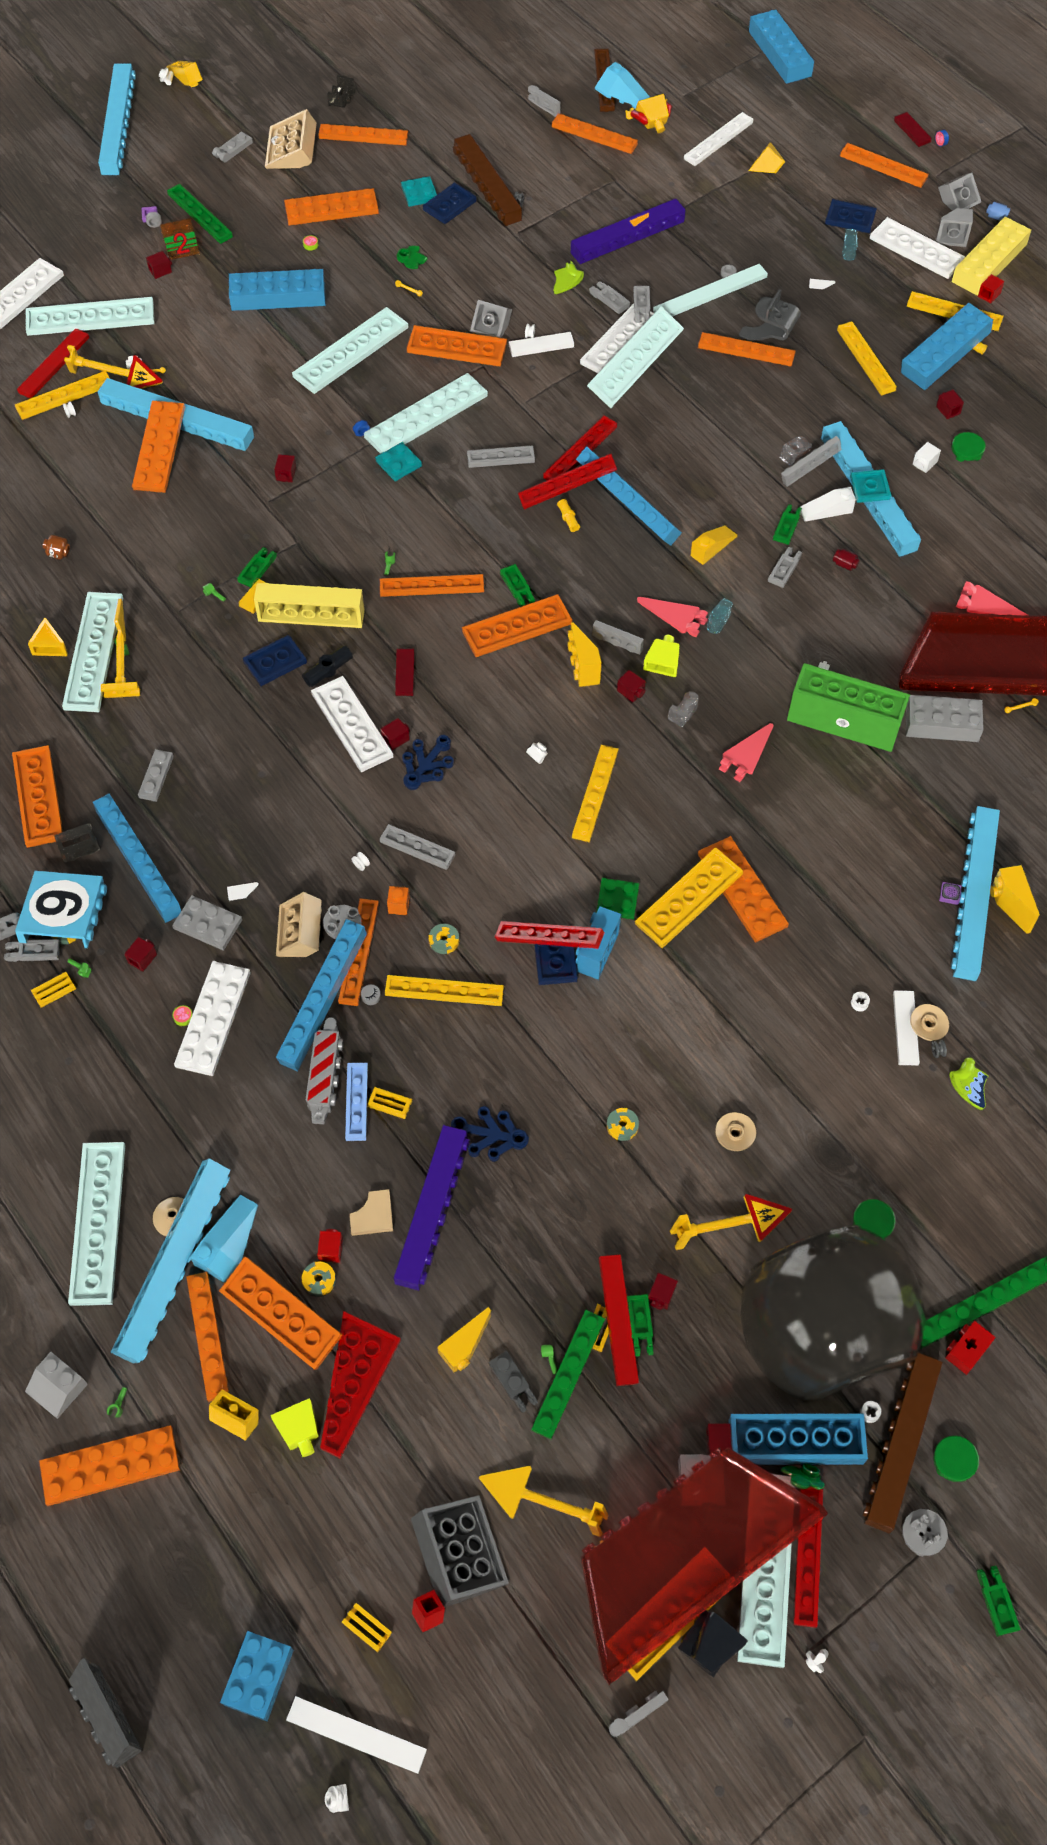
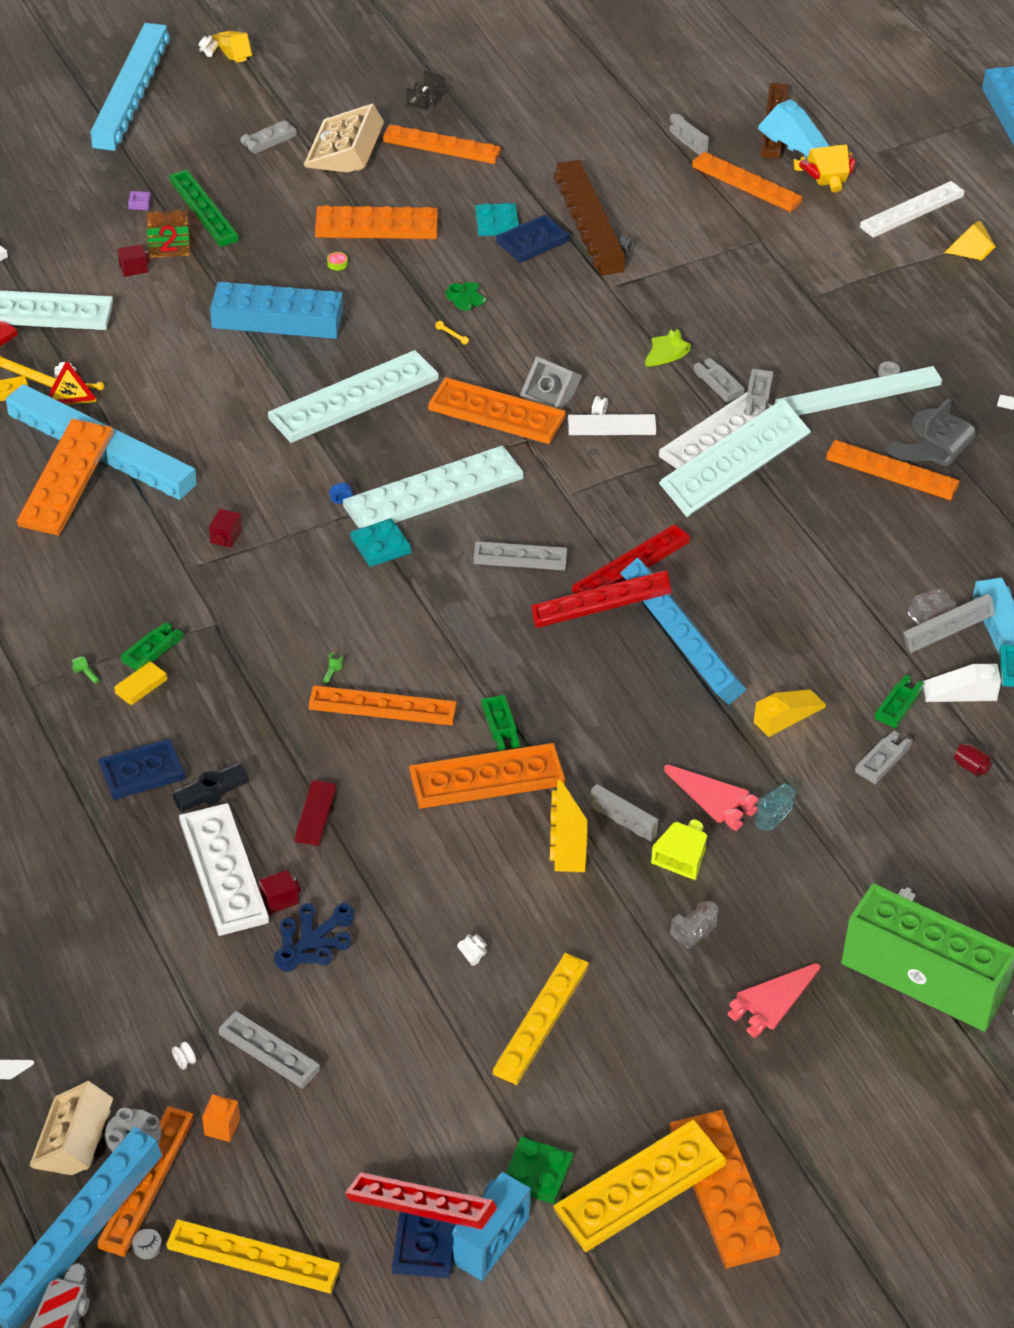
camera: 10 degrees right, 15 degrees down
light grey tile [146,212,162,228] -> none
light yellow brick [254,583,364,628] -> none
piece [429,924,459,954] -> none
yellow pin [557,499,580,532] -> none
dark purple brick [571,199,685,264] -> none
dark red brick [617,670,646,702] -> none

